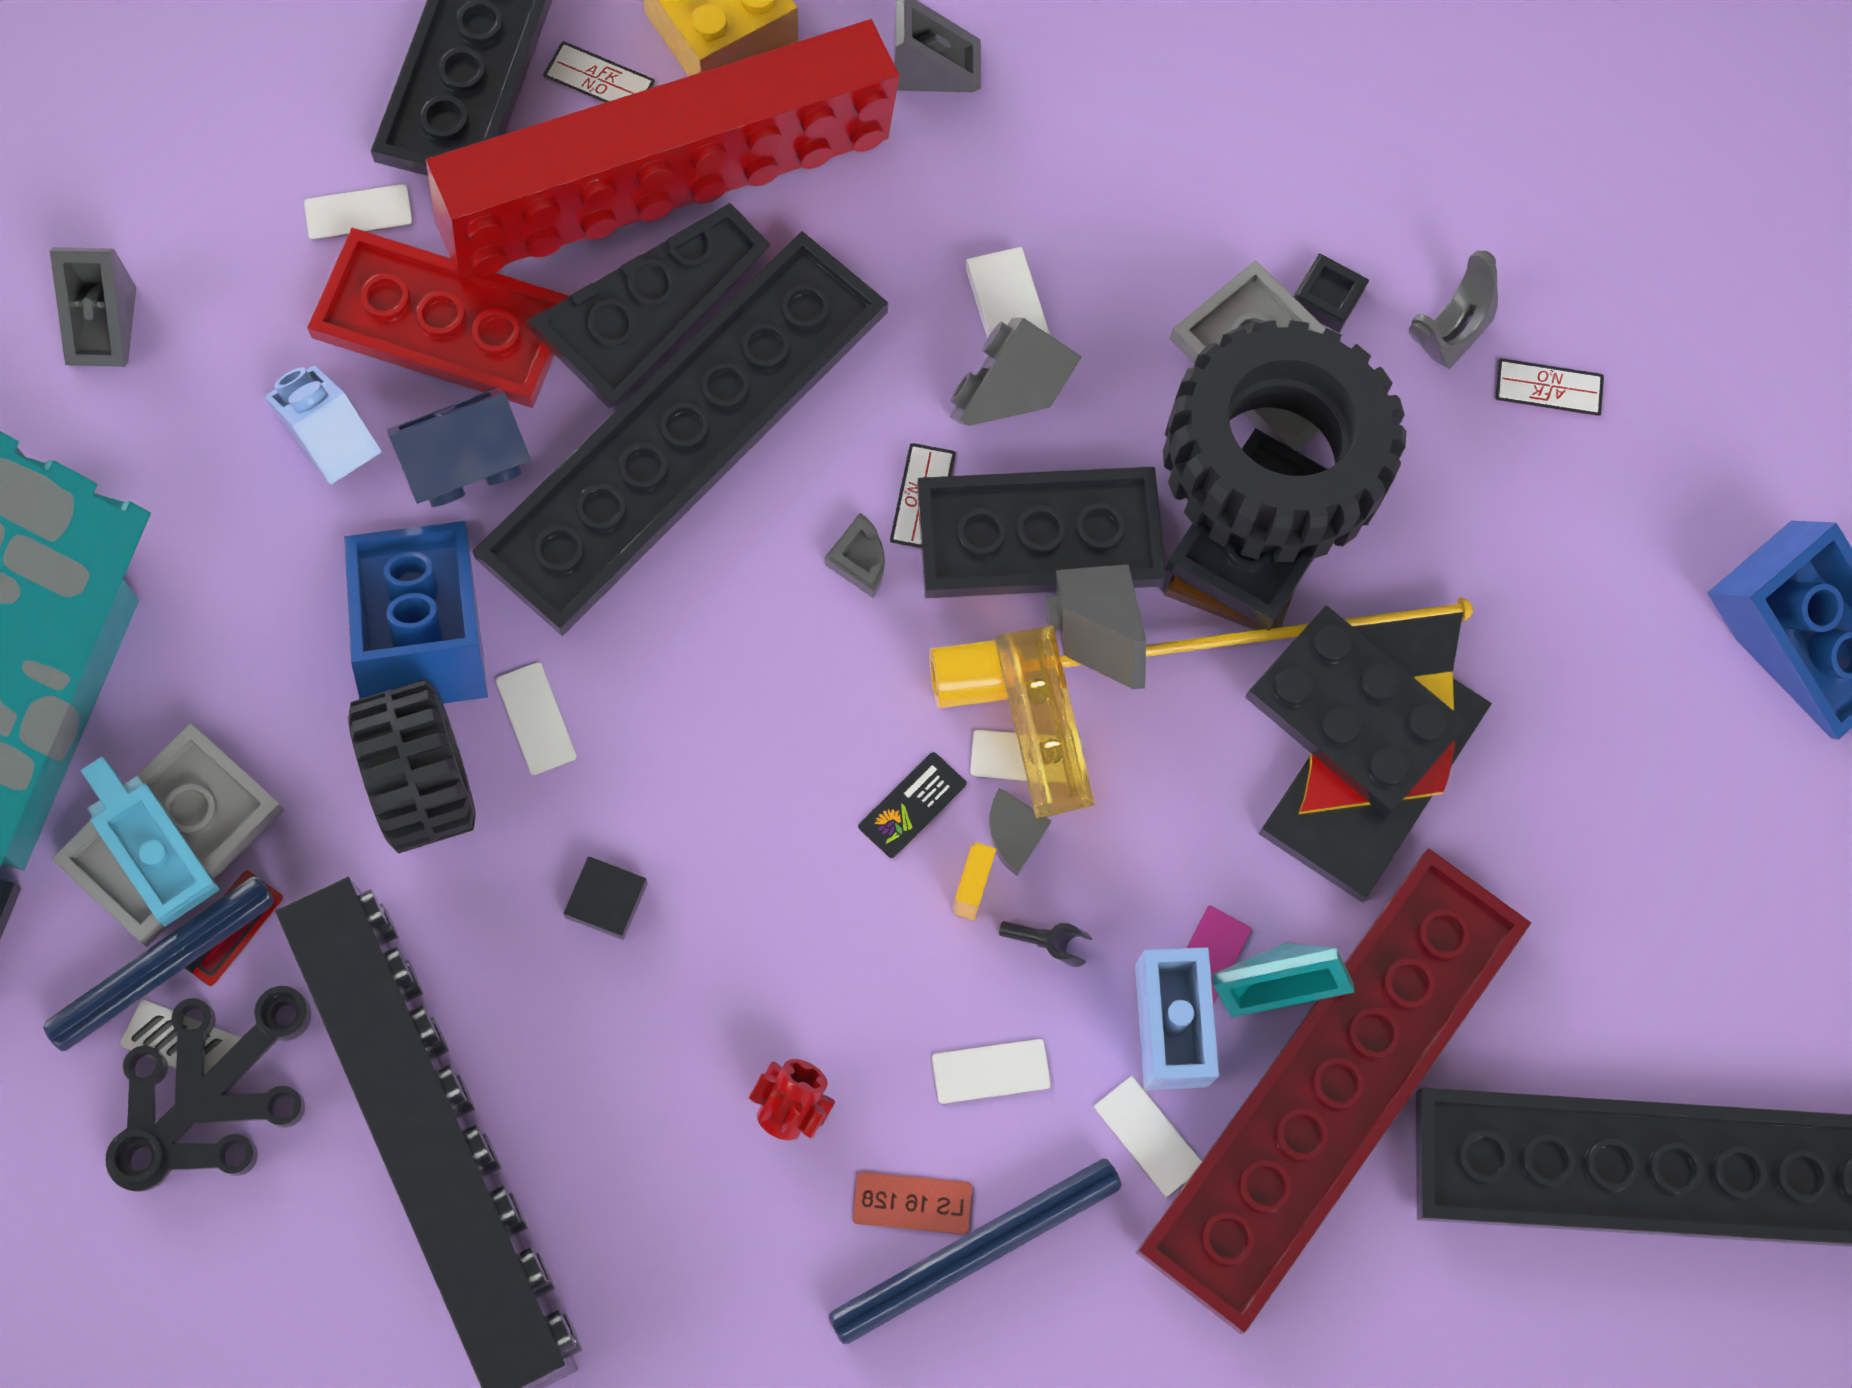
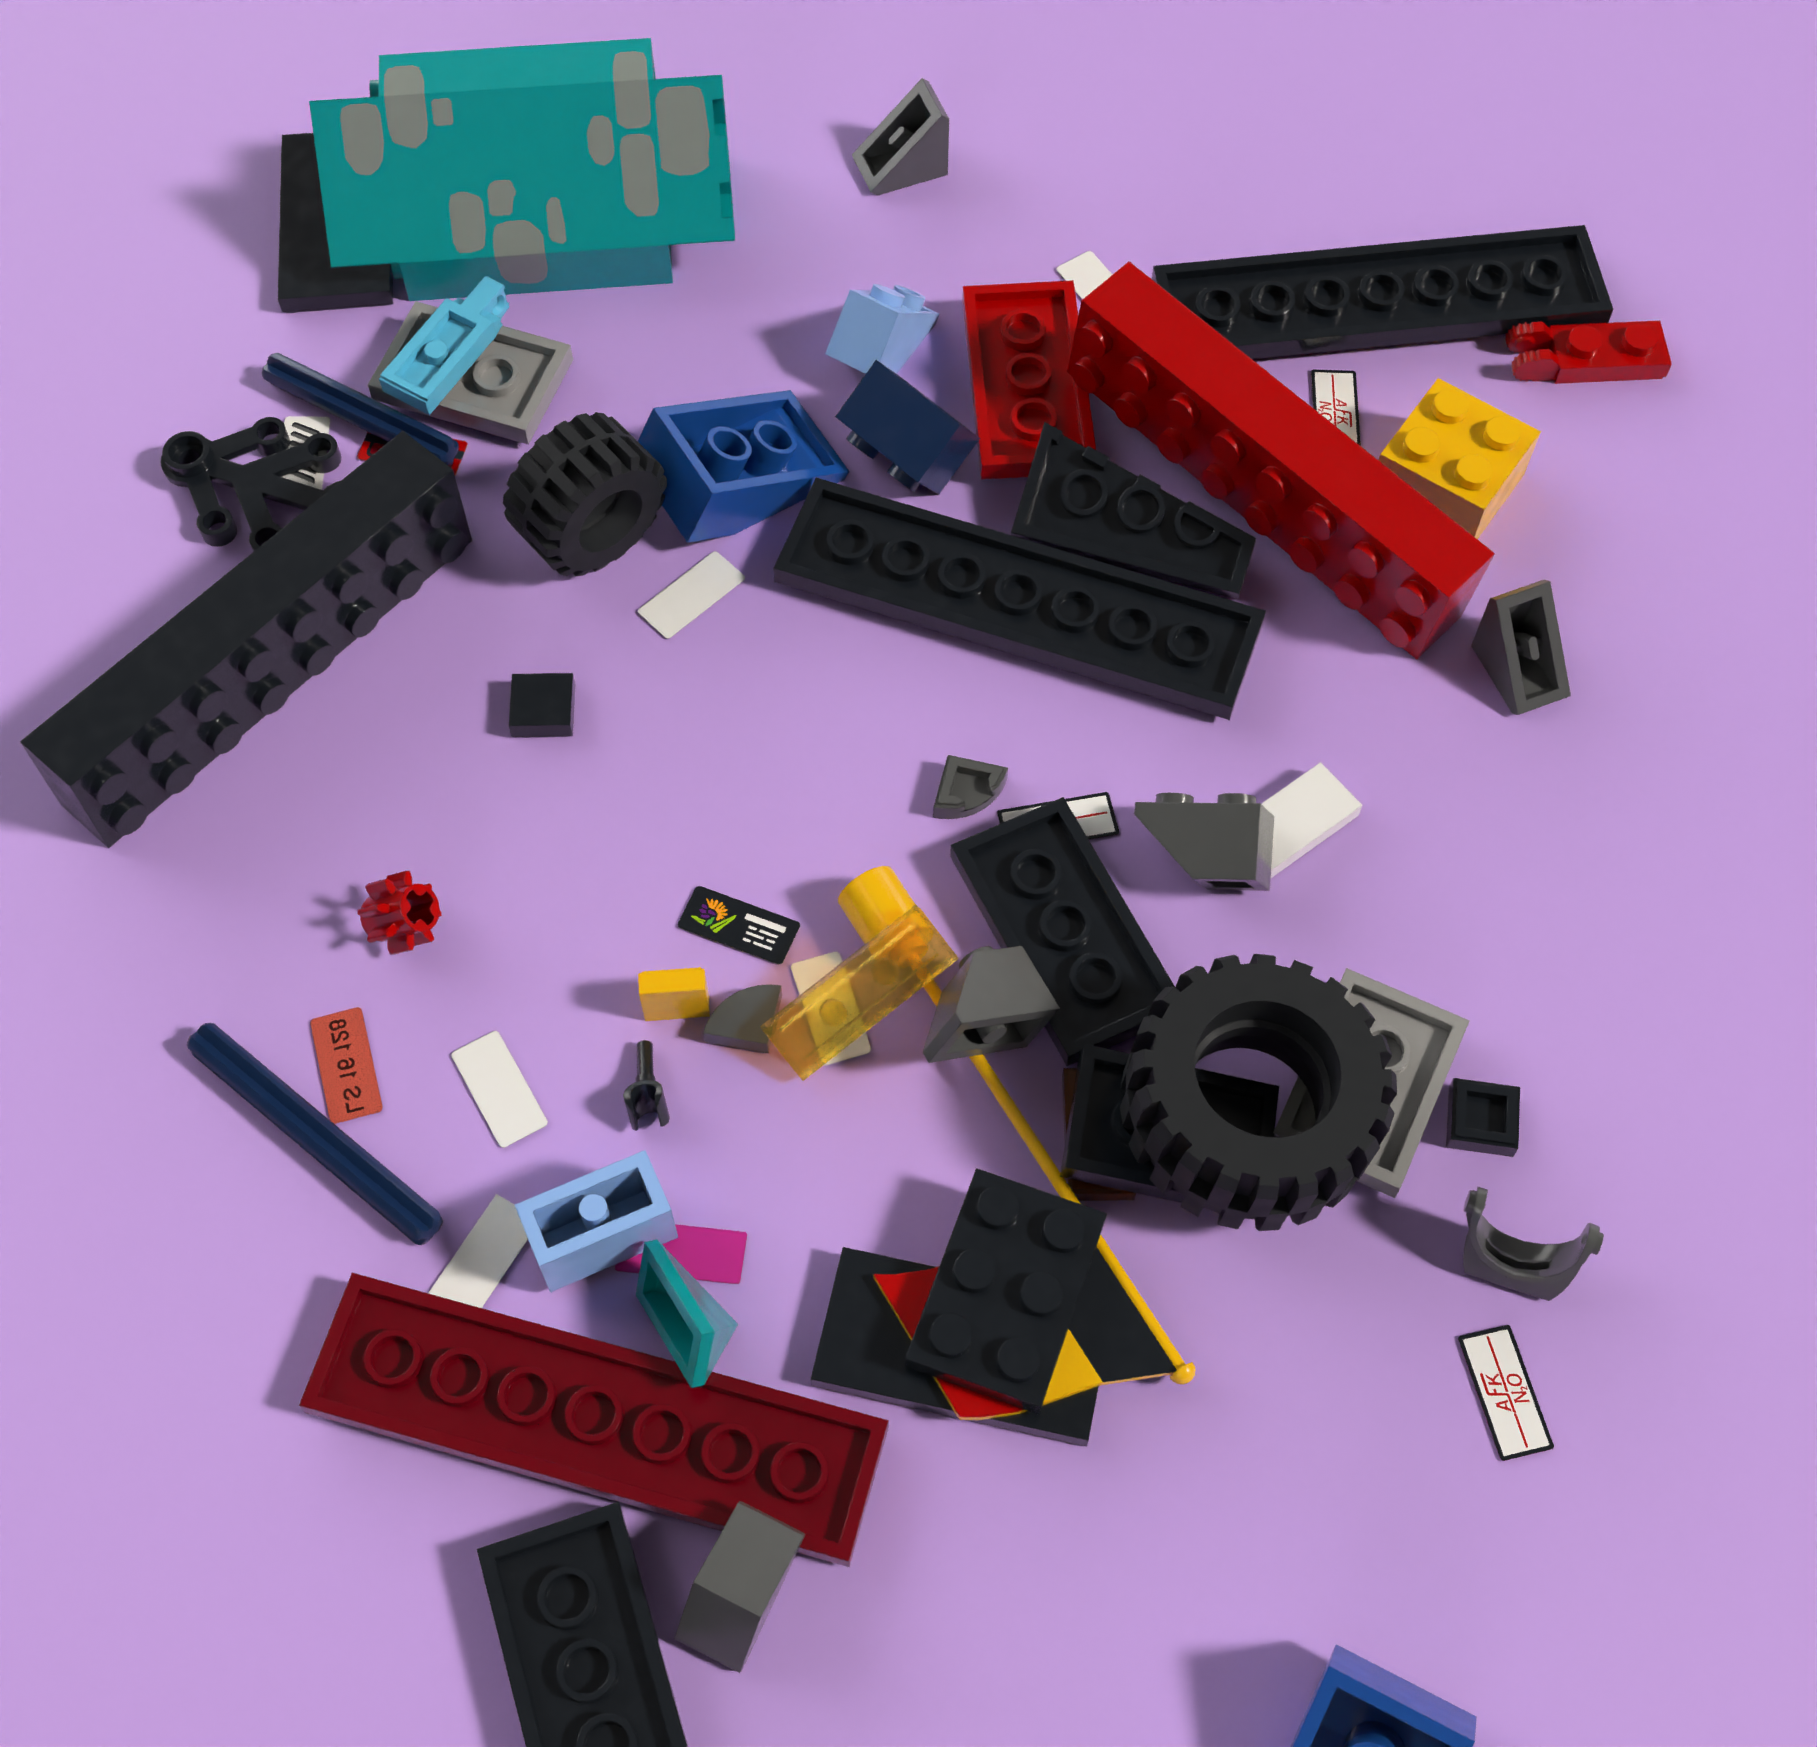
camera: 75 degrees right, 10 degrees down
none -> dark grey slope [674,1501,806,1673]

